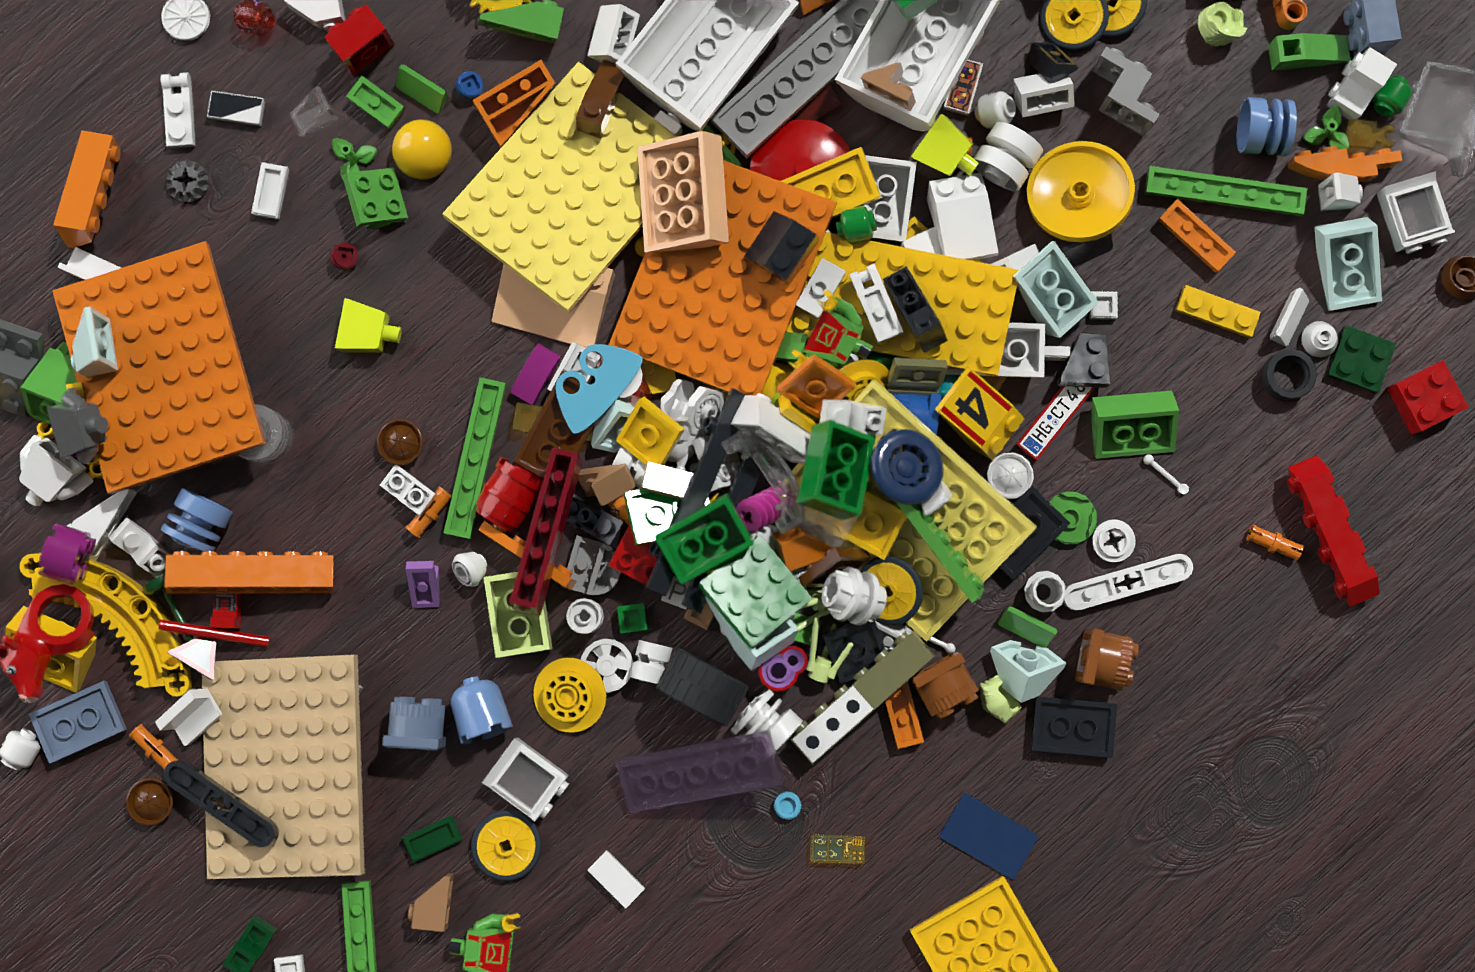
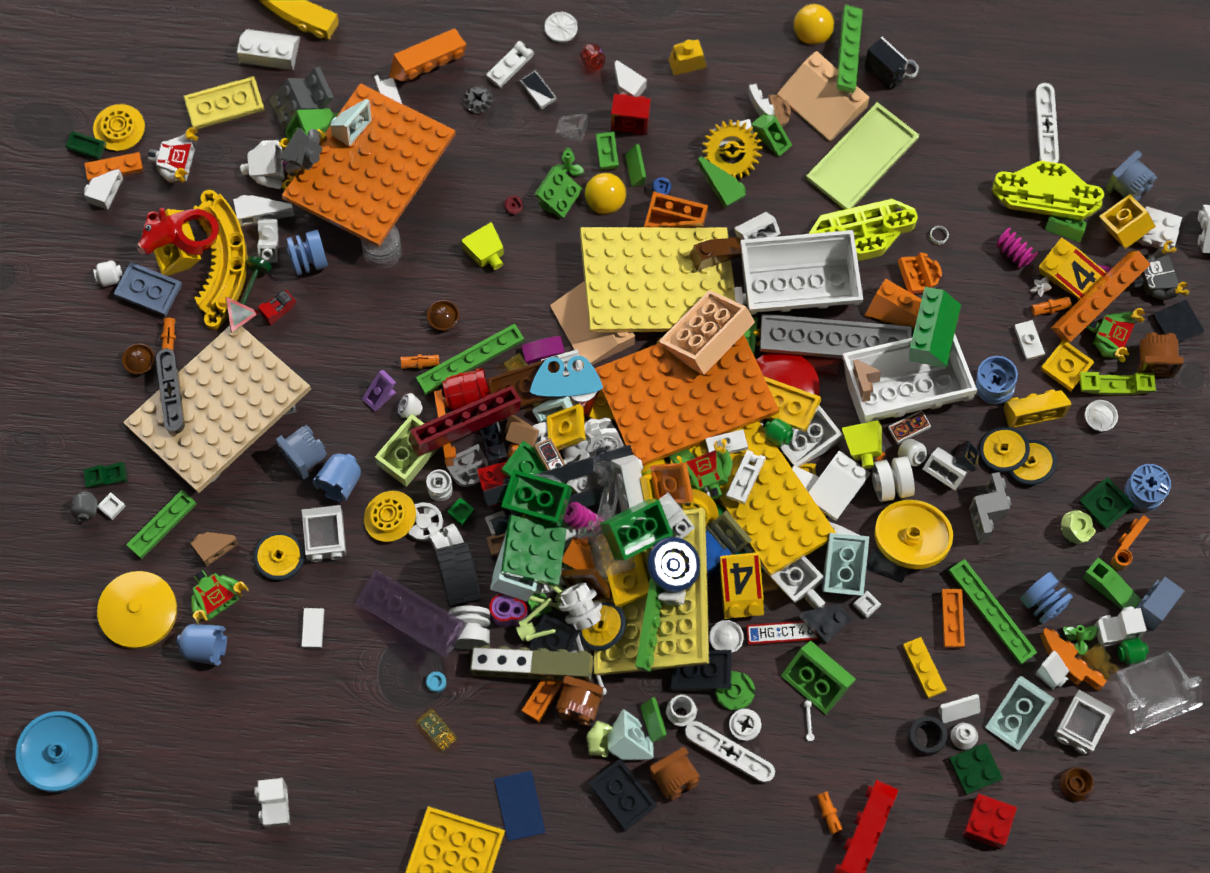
camera: 45 degrees right, 15 degrees down
magenta brick [38,523,96,585] -> none
white panel [155,689,222,746] -> none
red piece [158,619,269,647] -> none
orange brick [165,551,334,594] -> none
white tile [251,163,289,220] -> none
white slope [380,465,436,516] -> none
dark green tile [402,814,463,862] -> none
black slope [744,211,819,286] -> none
black slope [883,266,948,353] -> none

